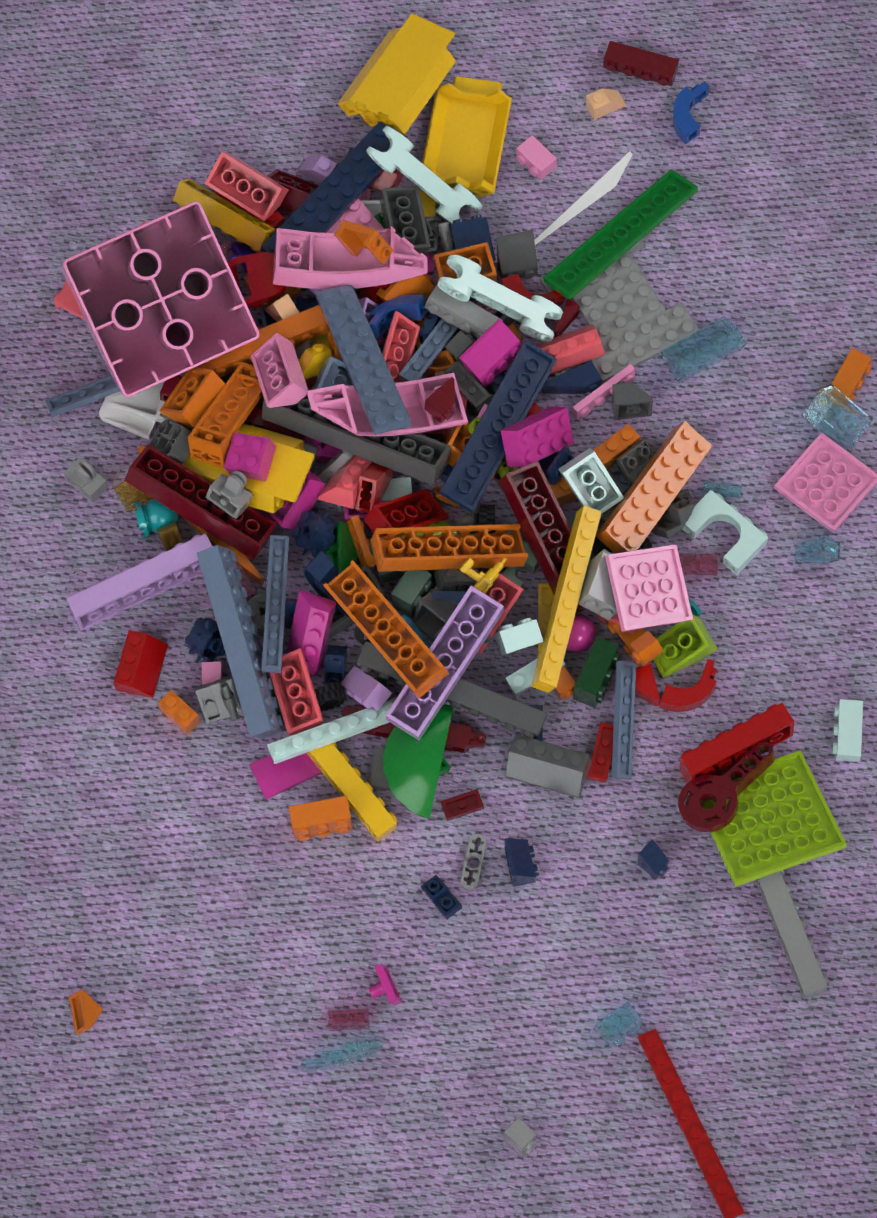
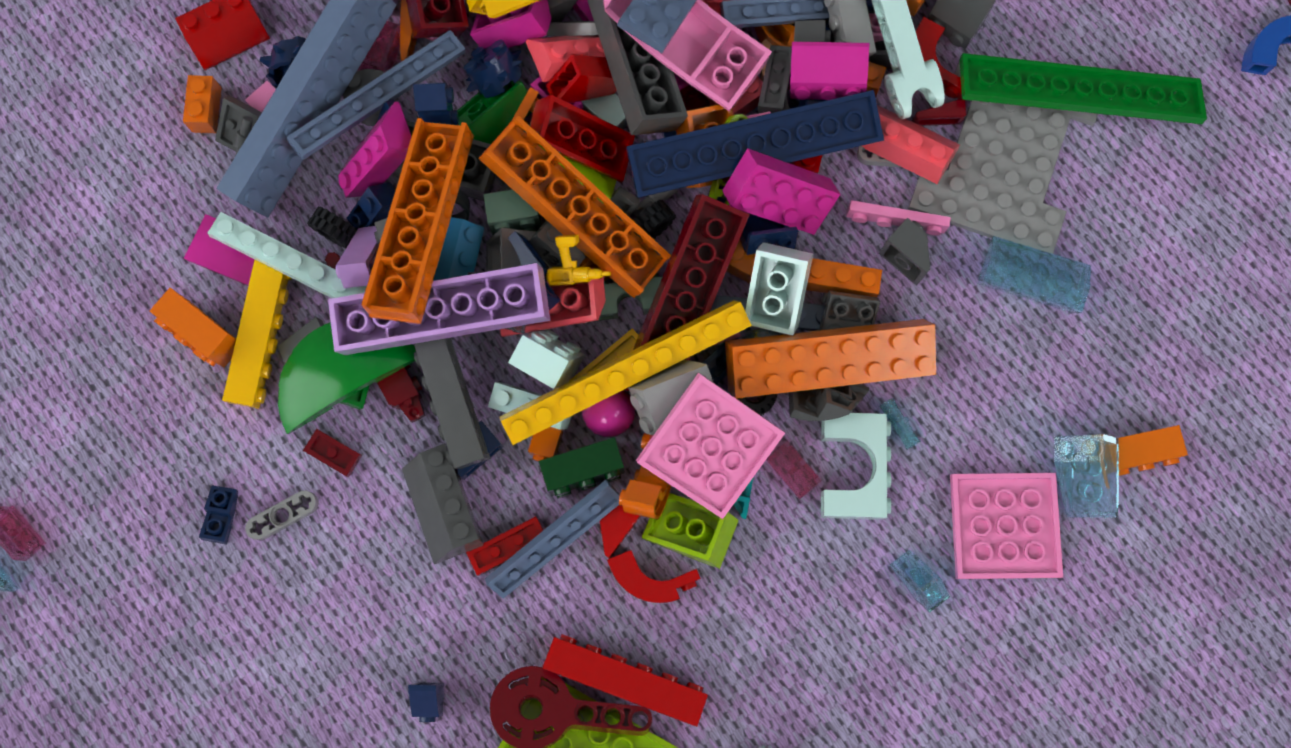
camera: 45 degrees right, 10 degrees up
coral slope [269,648,324,735] -> none
dark pink tile [369,964,402,1005] -> none
dark red slope [424,377,455,423] -> none
dark blue slope [504,838,539,887] -> none
white sticker [534,151,633,245] -> none
dark blue slope [541,361,602,394] -> none

